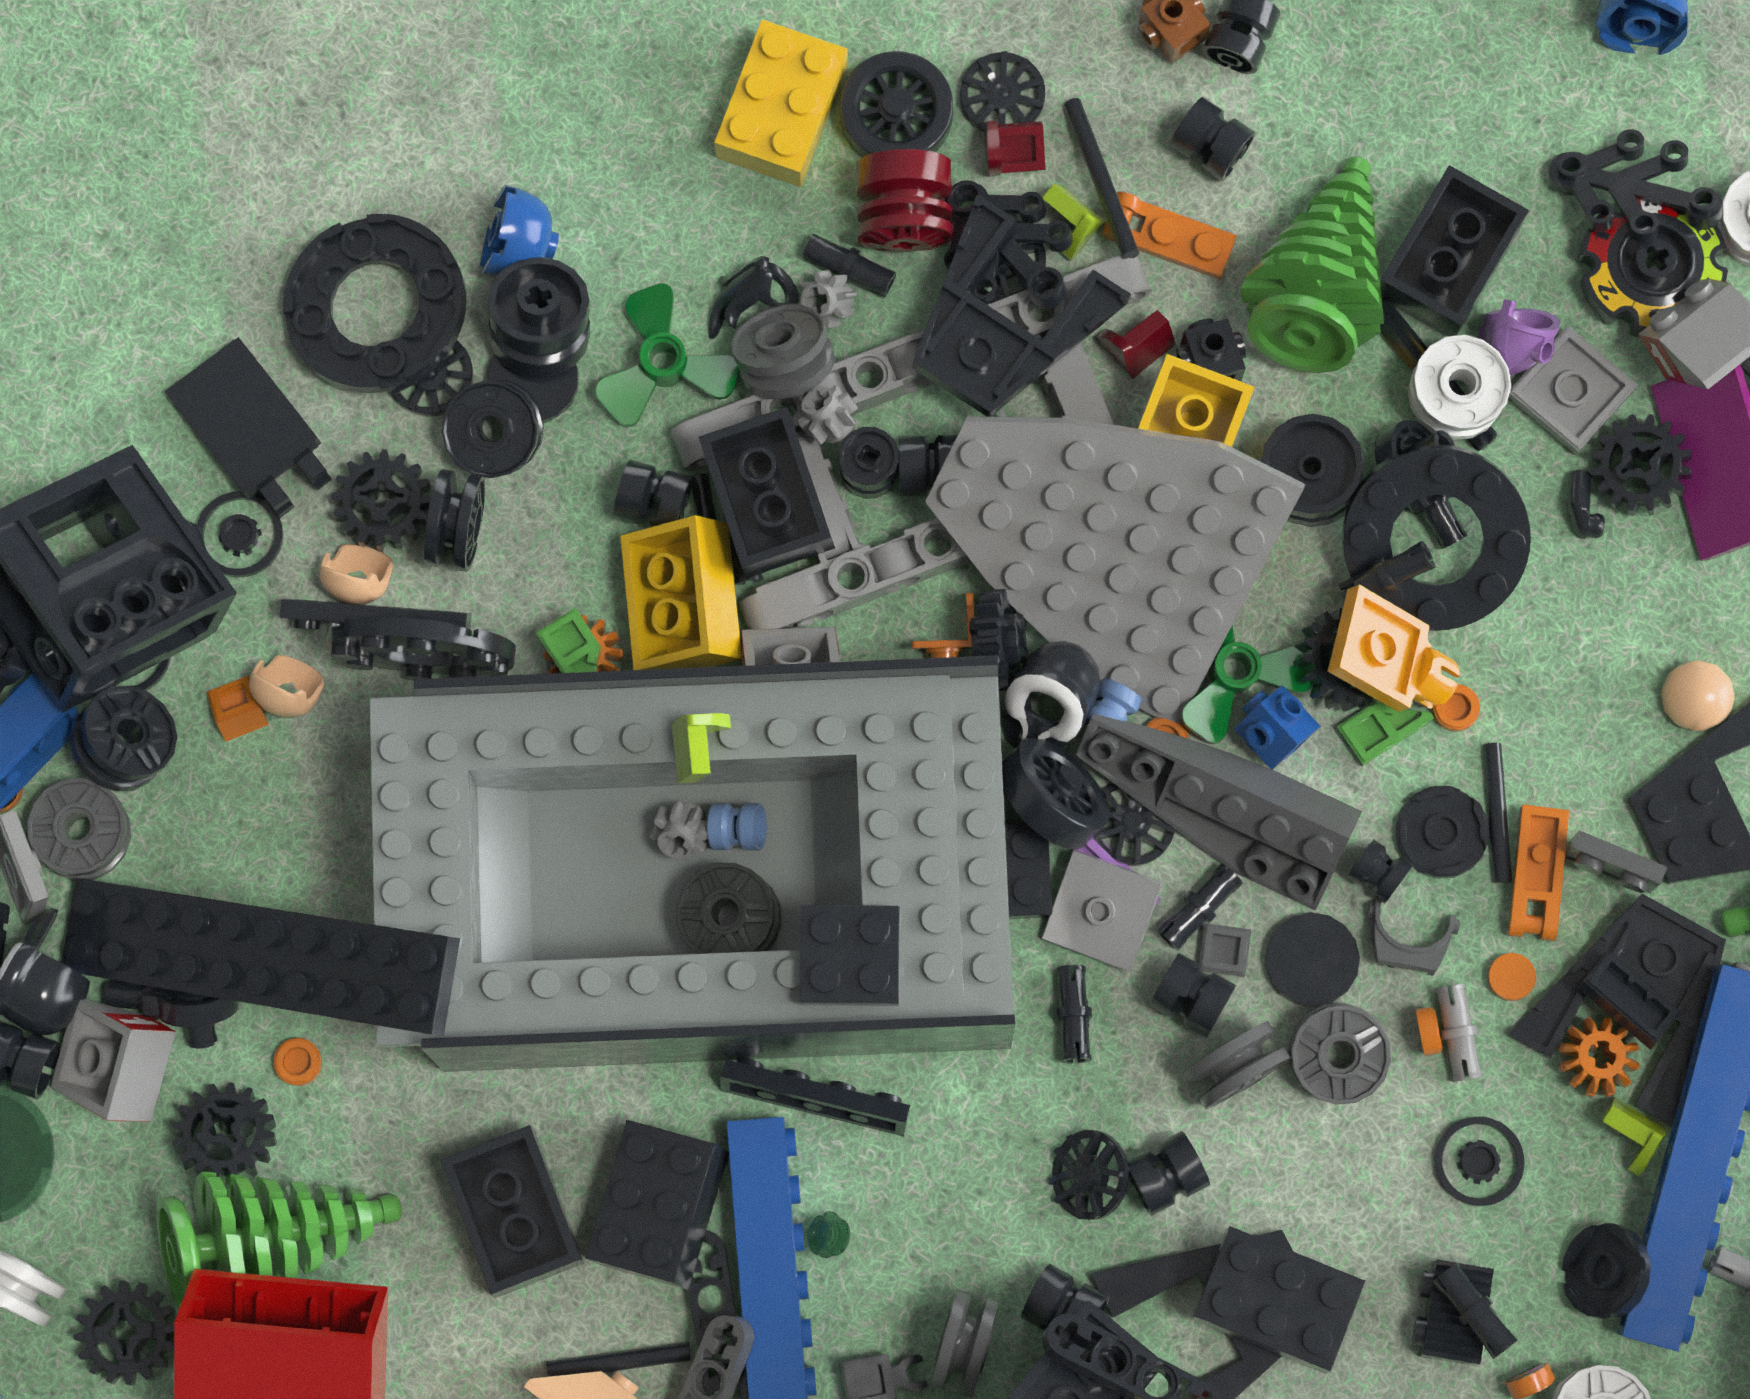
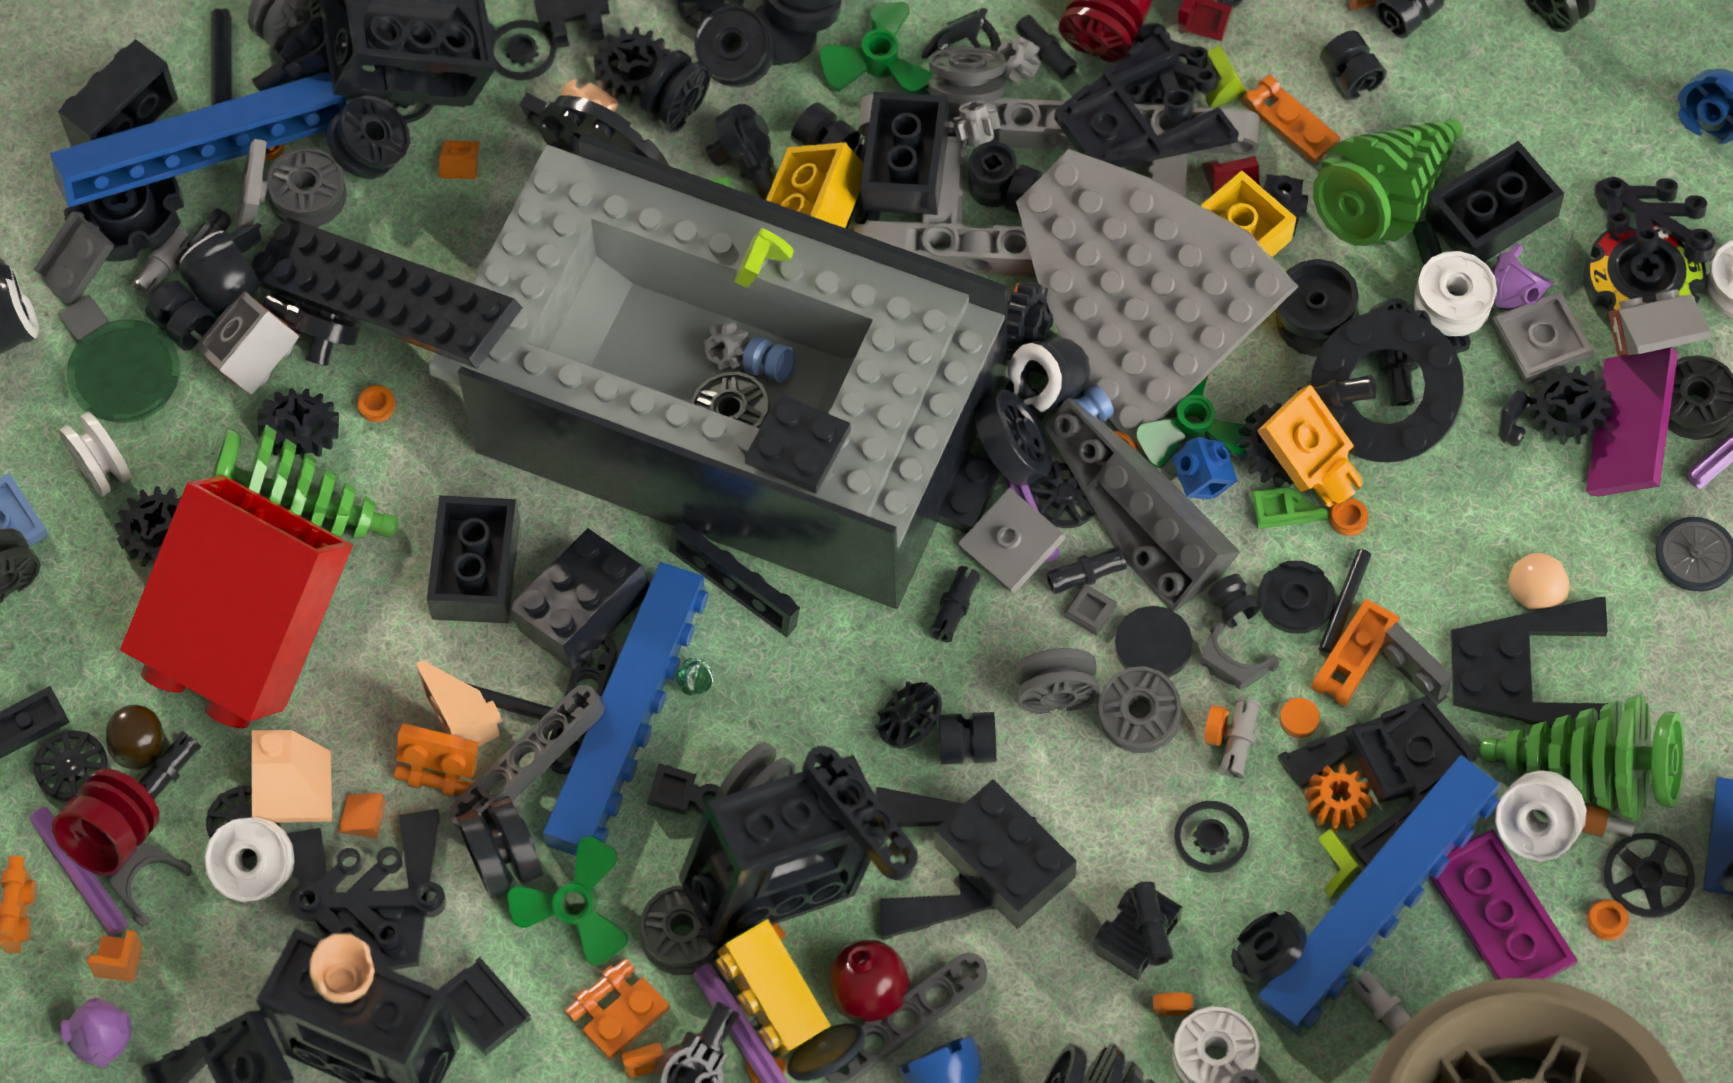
camera: 25 degrees right, 15 degrees down
light nougat hair [248,655,325,718] -> none
black bar [1064,98,1140,259] -> none
black wheel [1149,953,1237,1038] -> none
none -> black pin [706,104,775,200]

